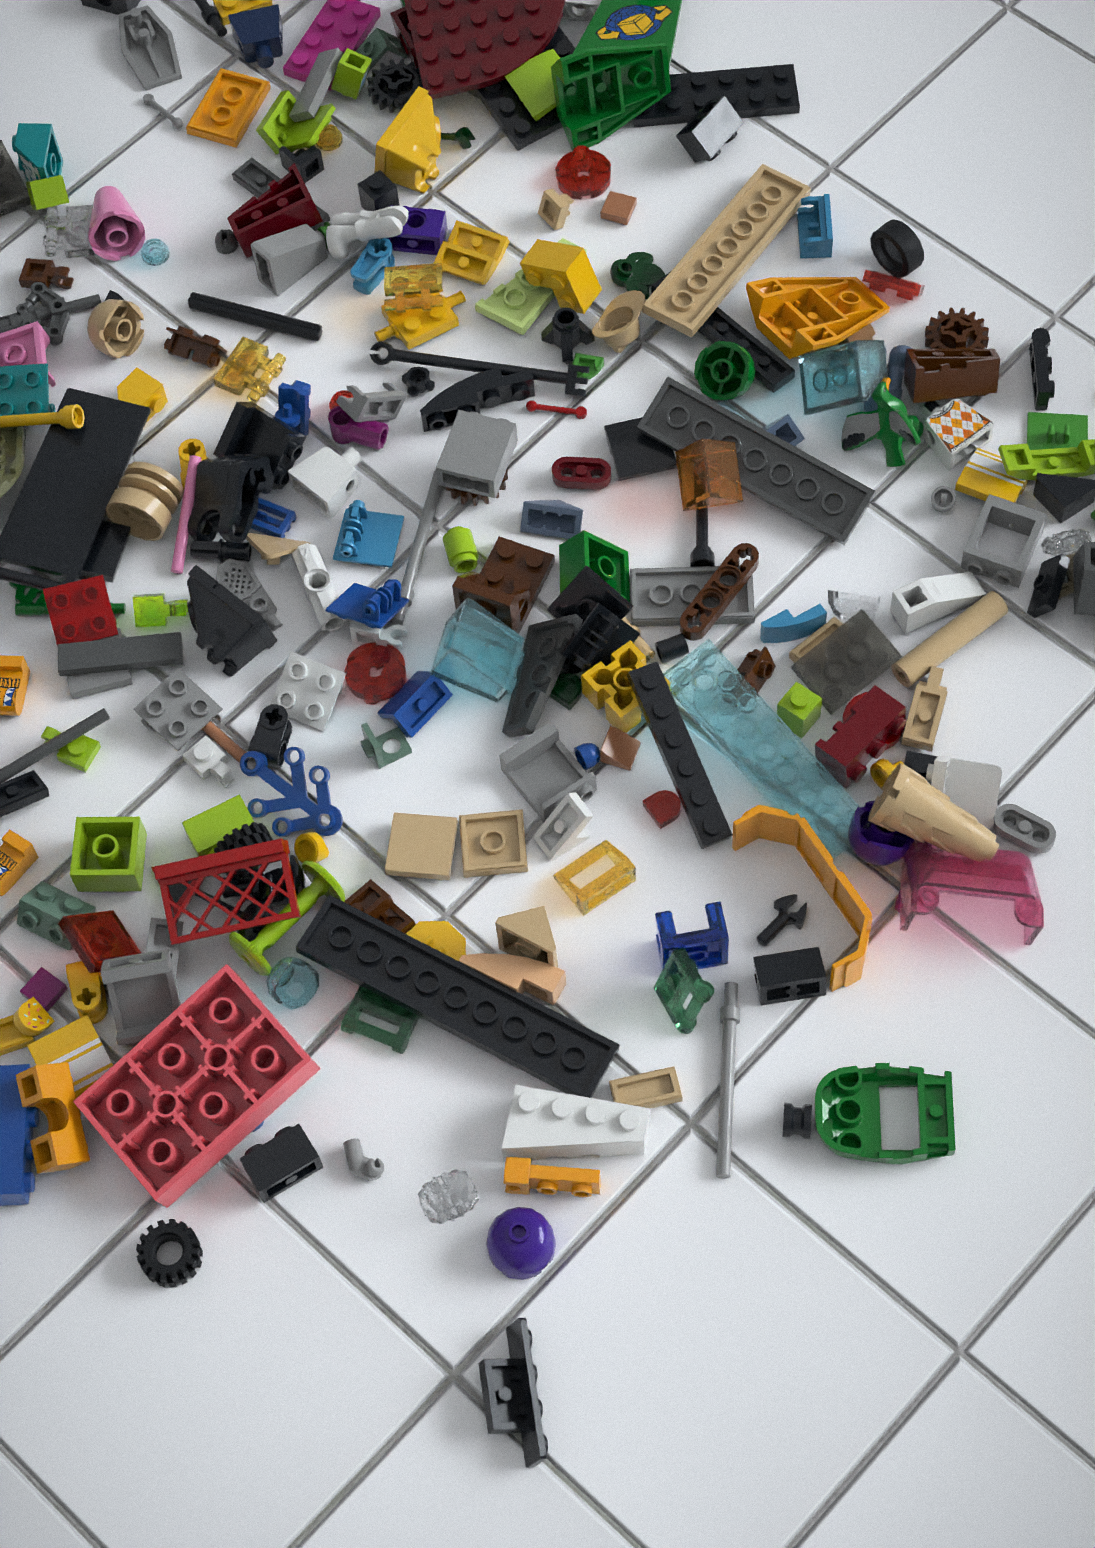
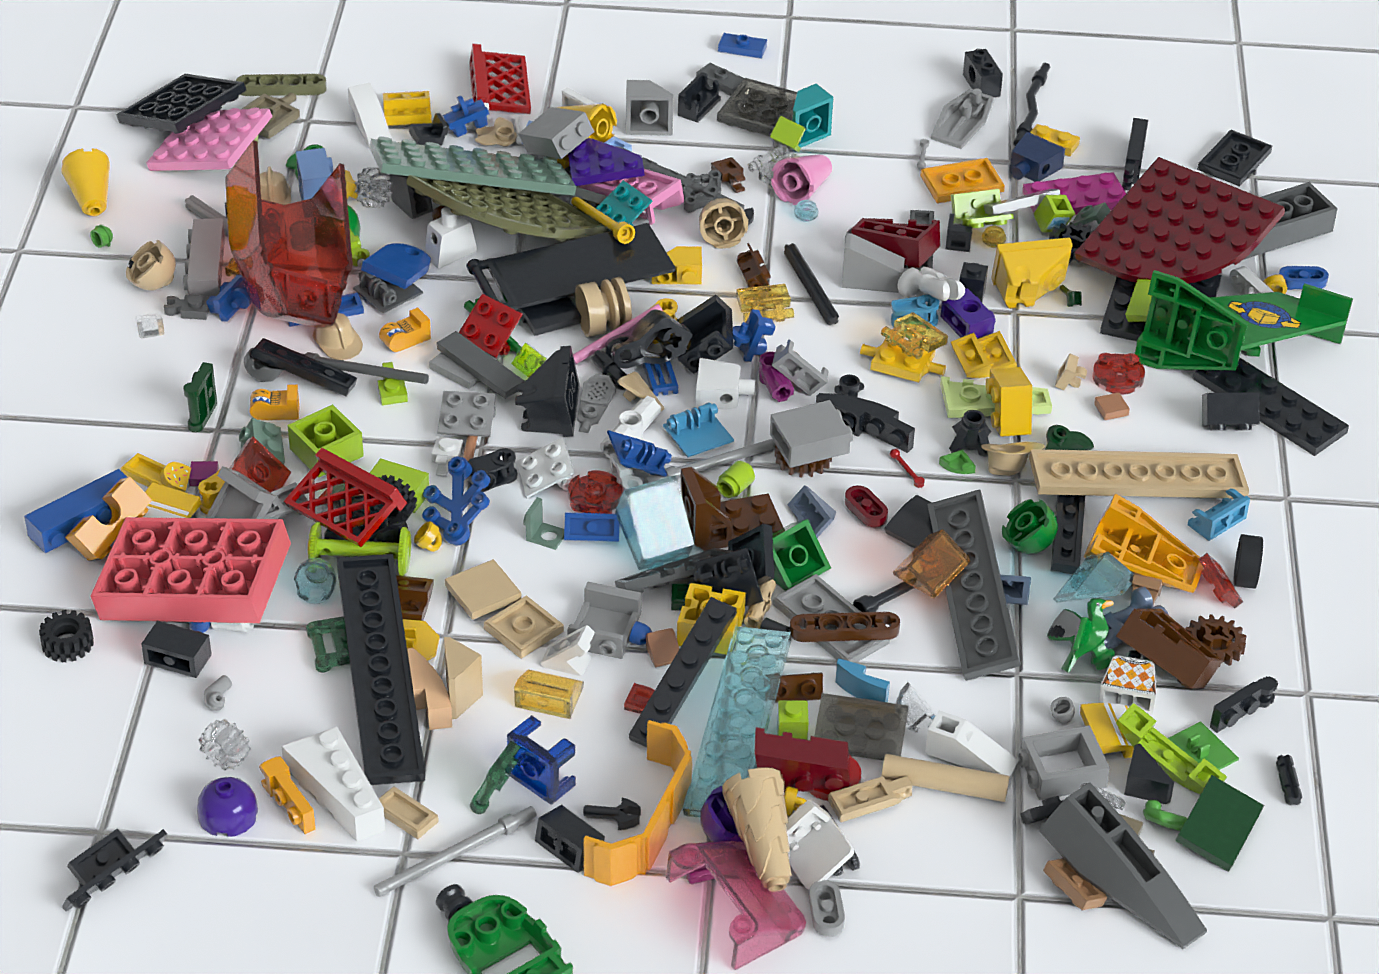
camera: 45 degrees right, 20 degrees down
black hinge [370,342,590,396] -> none

